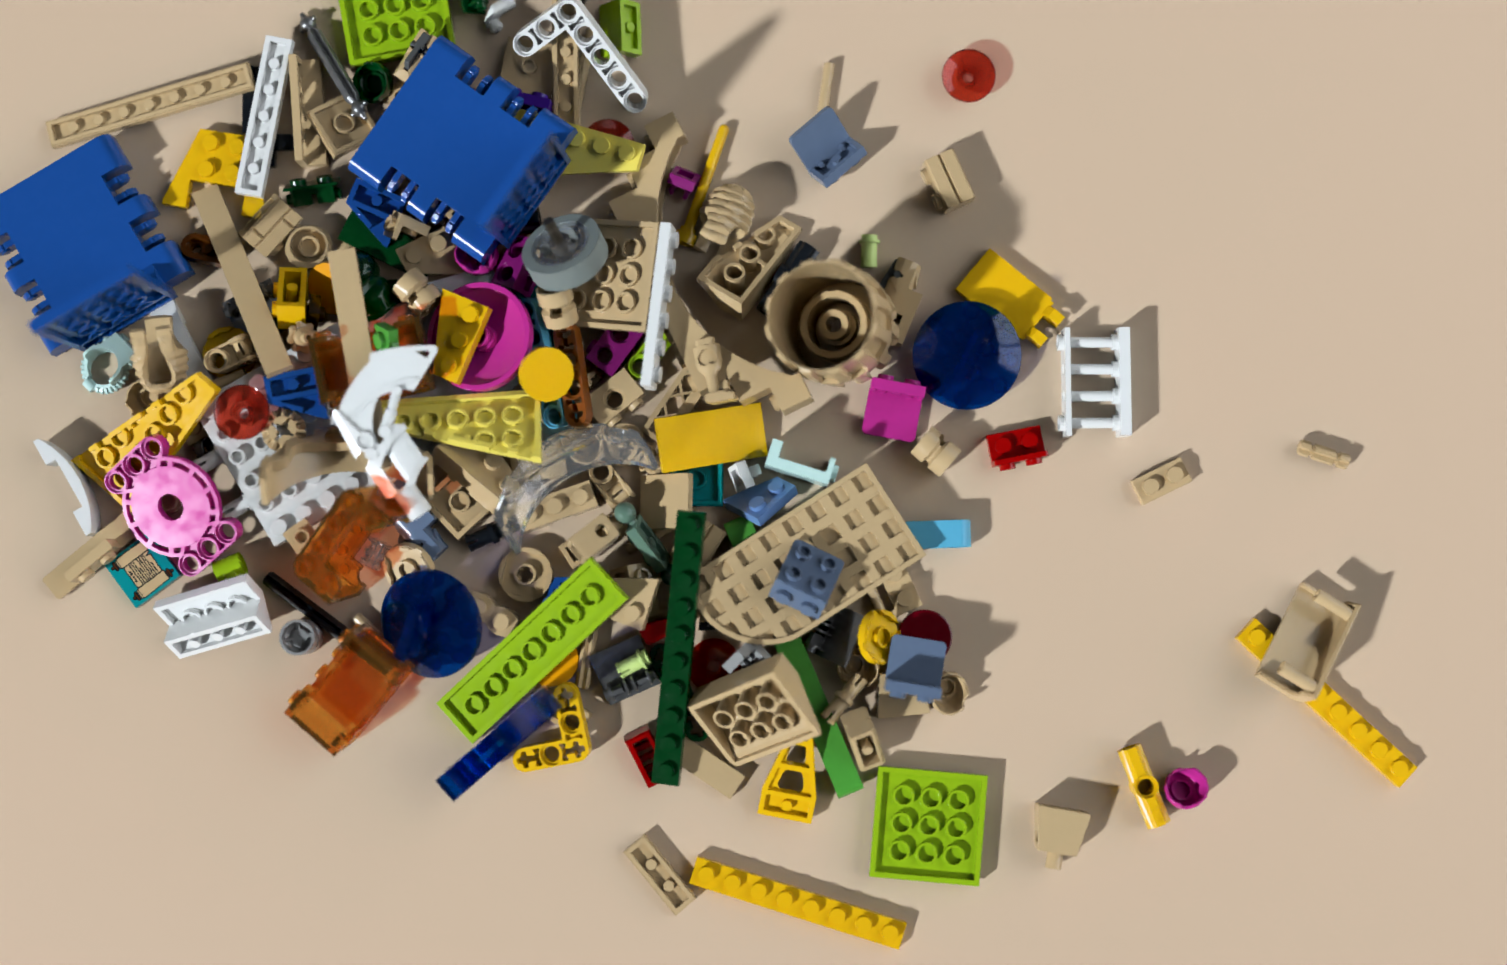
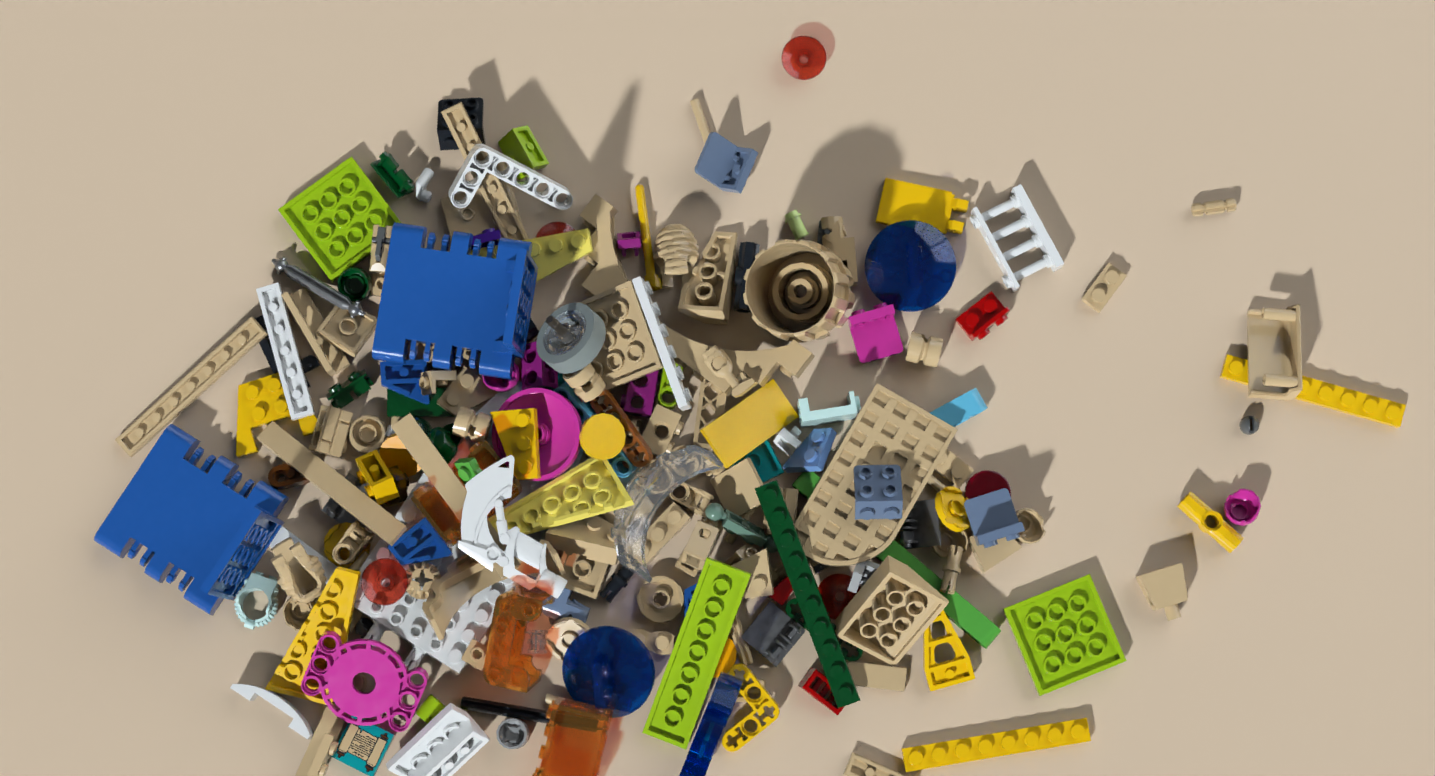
camera: 25 degrees left, 5 degrees down
tan plant [286,321,319,354] -> none
yellowish green pin [615,649,652,679] -> none
tan brick [840,706,886,772] -> none
tan brick [920,148,976,214] -> none
none -> dark grey hinge [1240,416,1260,435]

